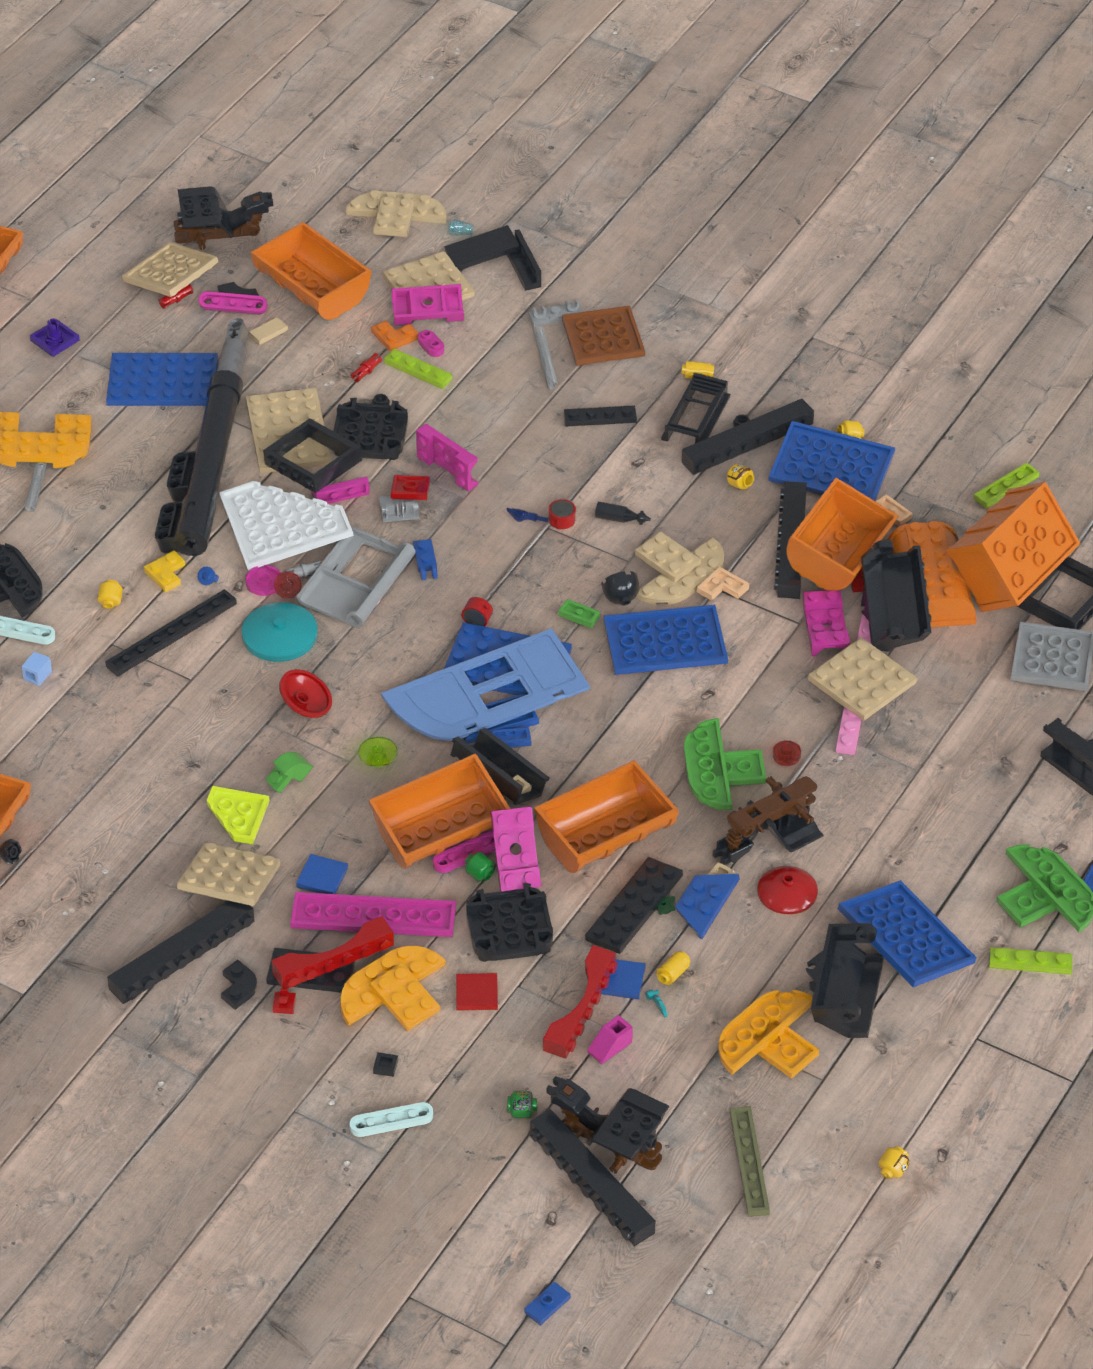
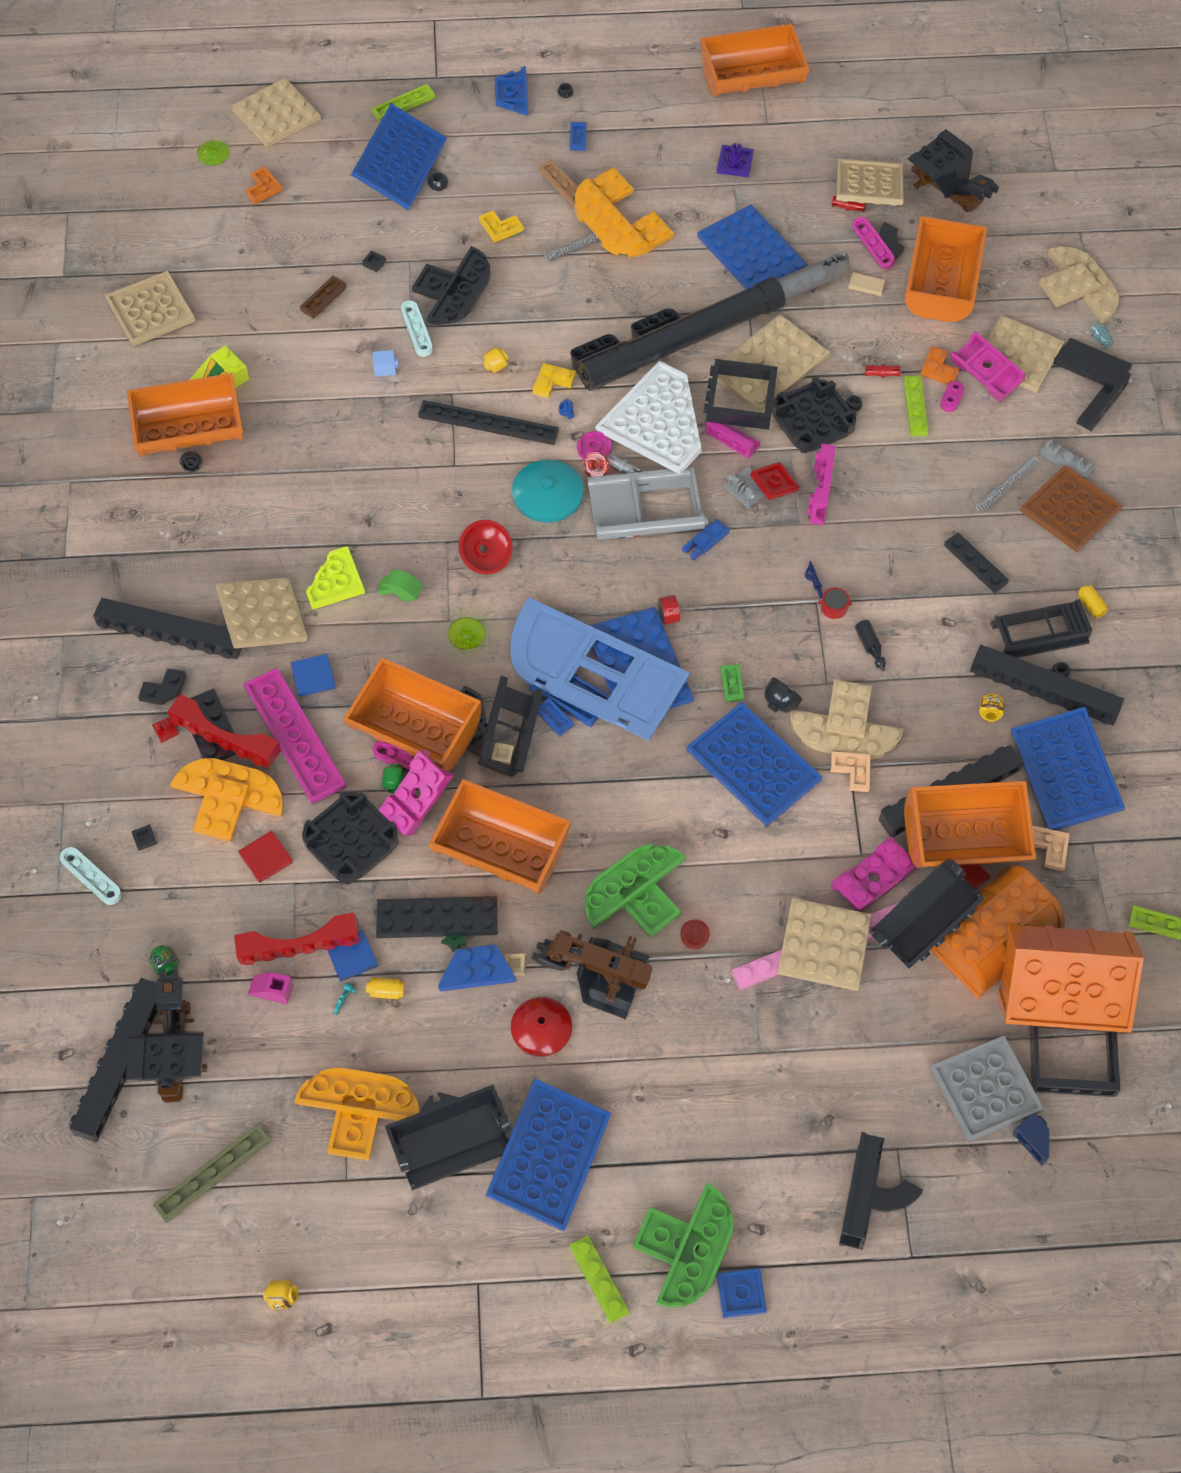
camera: 55 degrees right, 15 degrees up
yellow head [836,420,865,439] -> none

